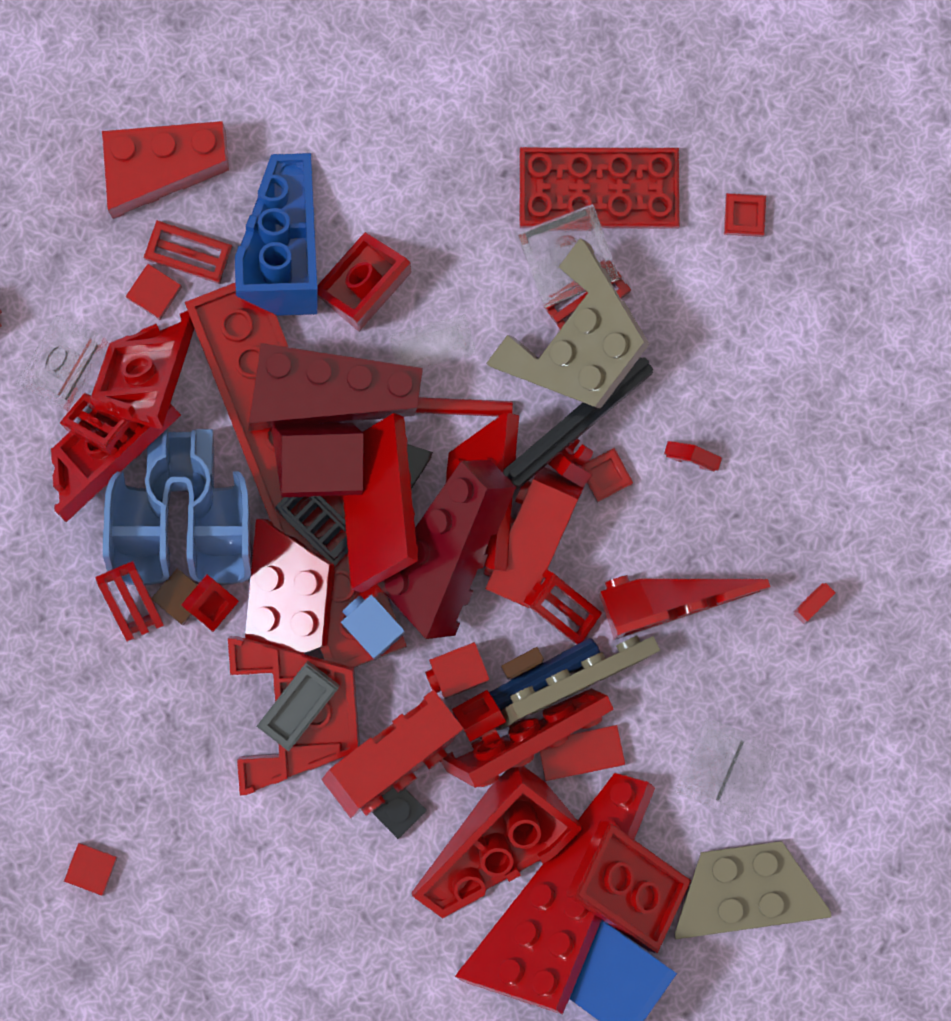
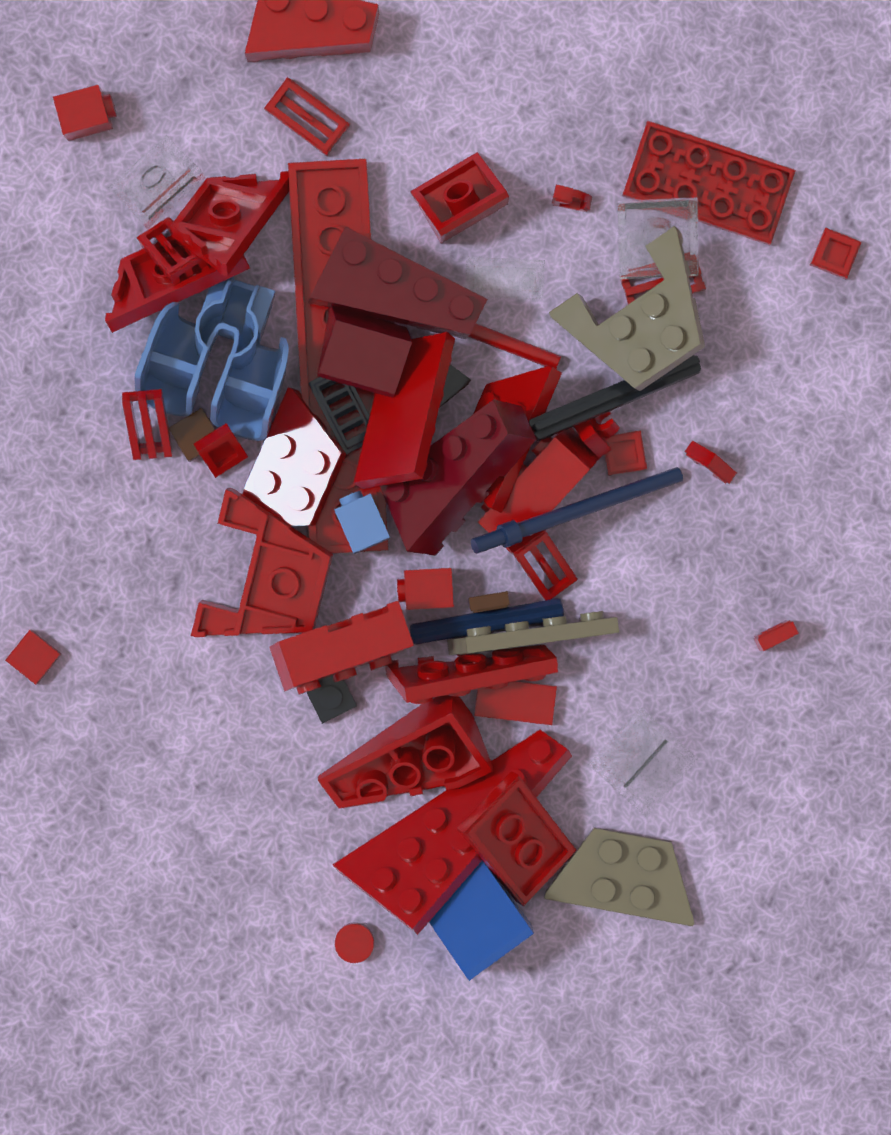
camera: 20 degrees right, 5 degrees up
red tile [125,264,182,320] -> none
blue wedge [235,153,317,316] -> none
dark grey tile [256,661,340,751] -> none
red tile [452,690,506,746] -> none
red wedge [599,575,771,640] -> none
none -> dark blue bar [470,467,683,554]
none -> red tile [552,184,592,212]

